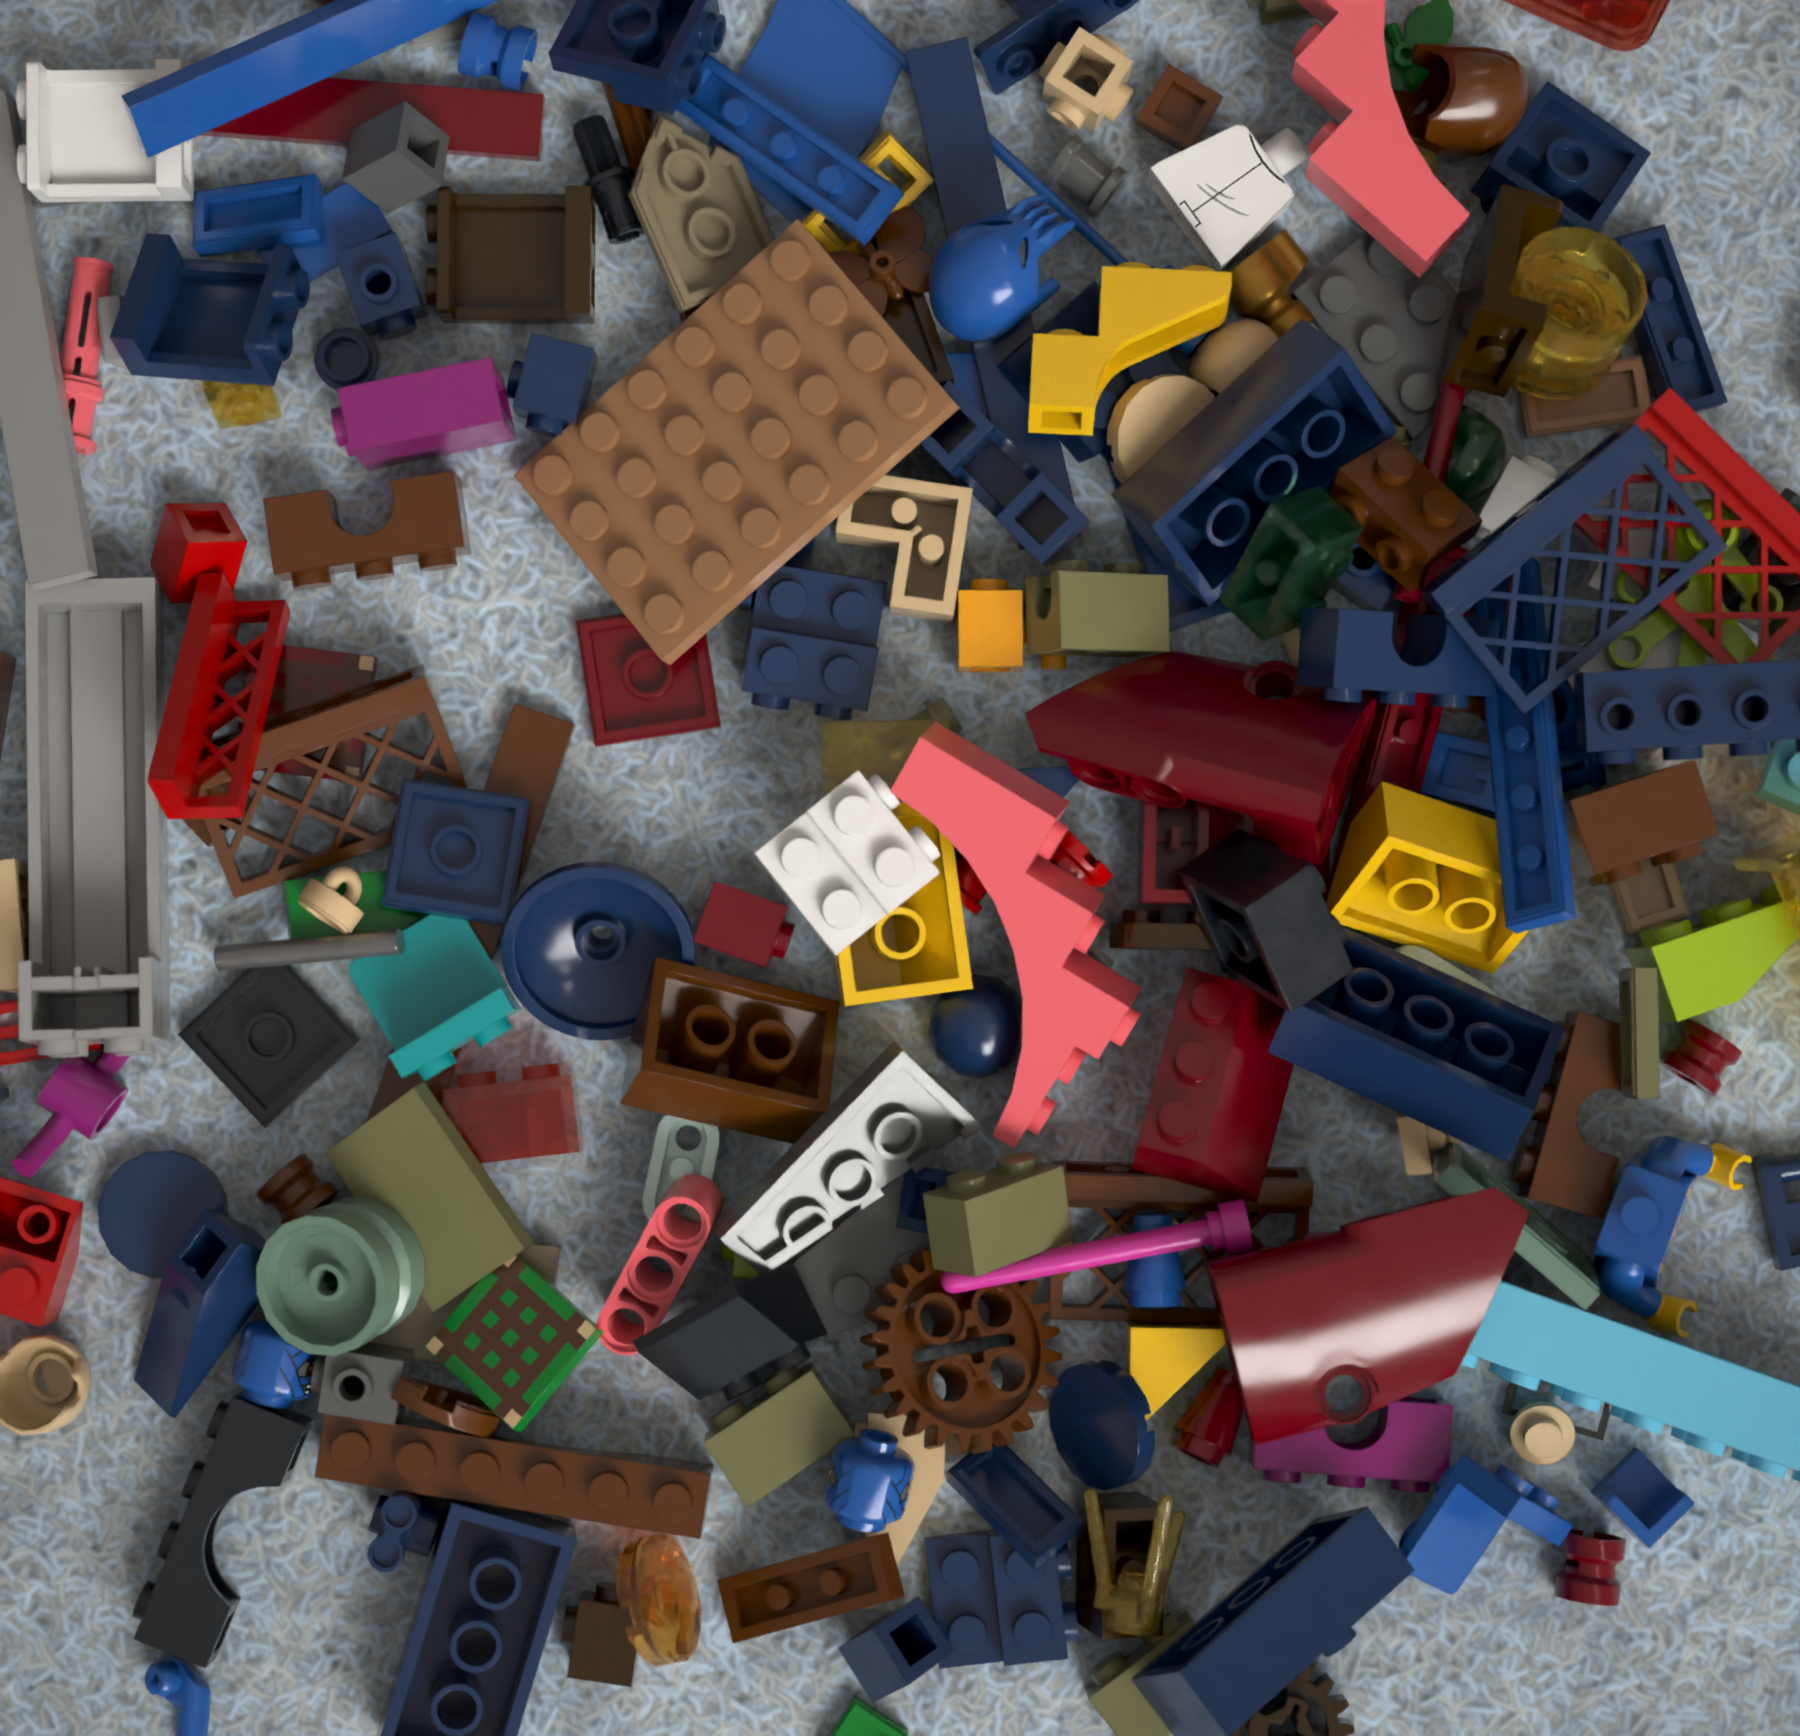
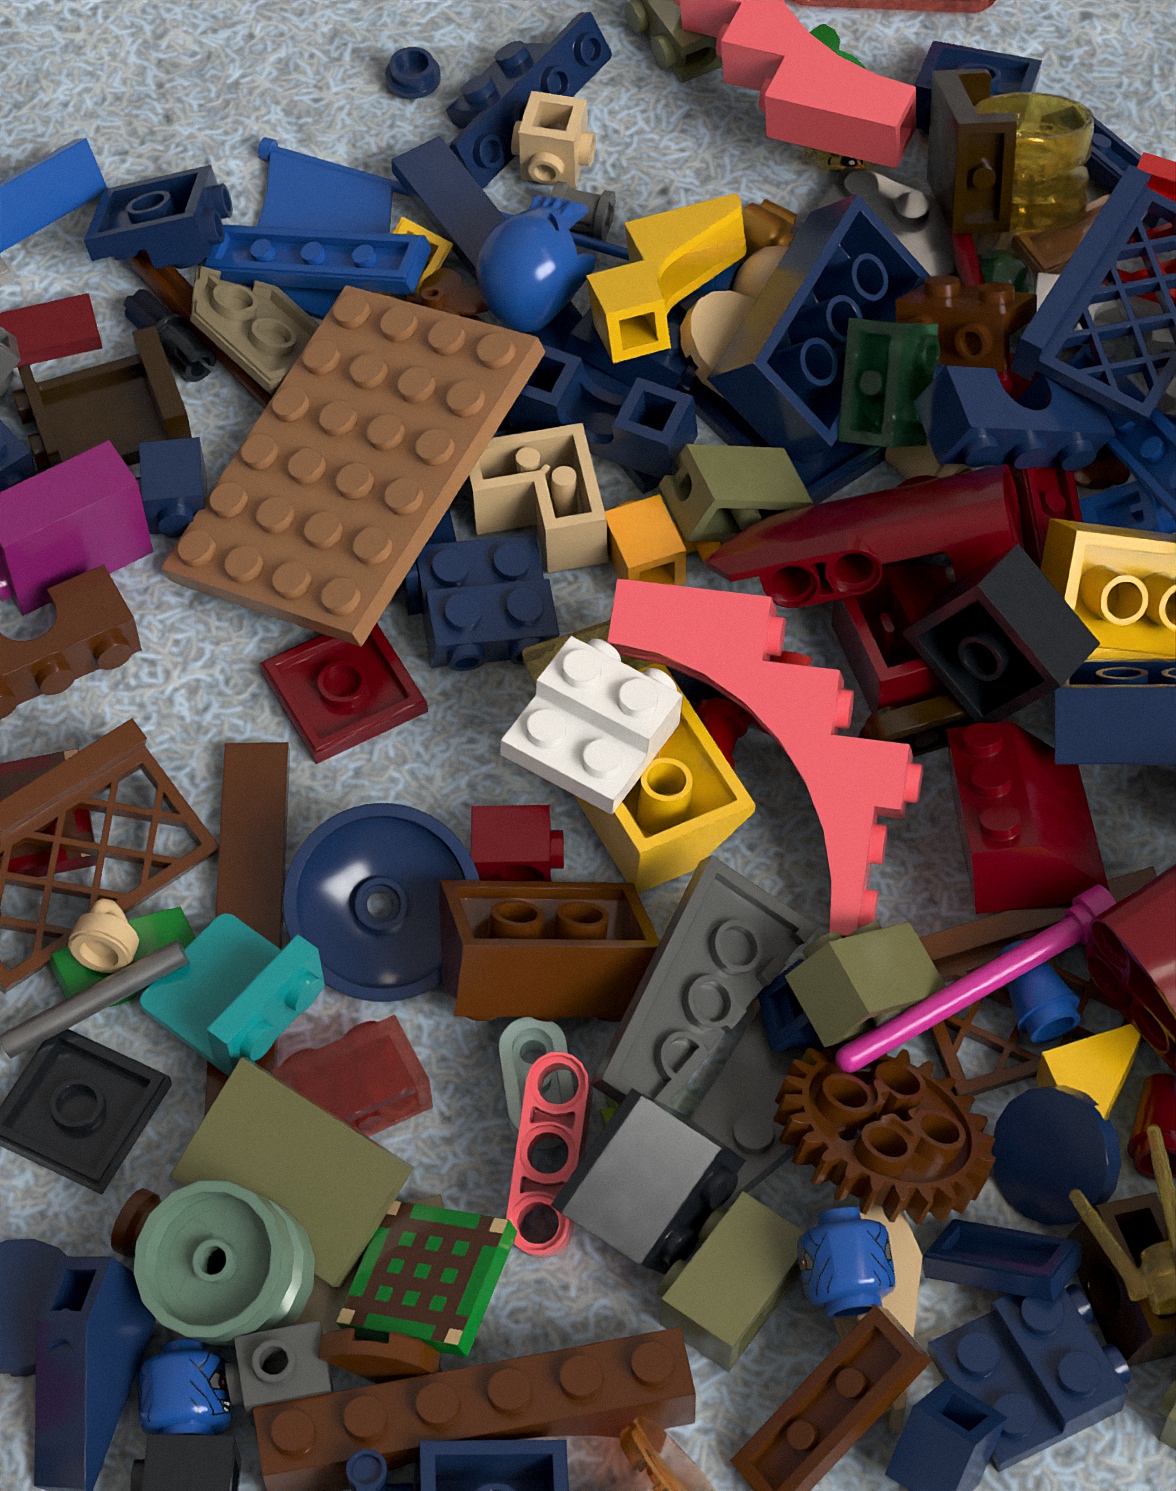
camera: 15 degrees left, 30 degrees down
dark blue tile [381,778,530,926] -> none
blue wheel [458,11,538,92] -> none
dark blue hair [928,974,1022,1078] -> none
reddish brown plate [1135,64,1223,151] -> none
white torso [1146,123,1308,272] -> none
reddish brown helmet [1393,44,1528,160] -> none

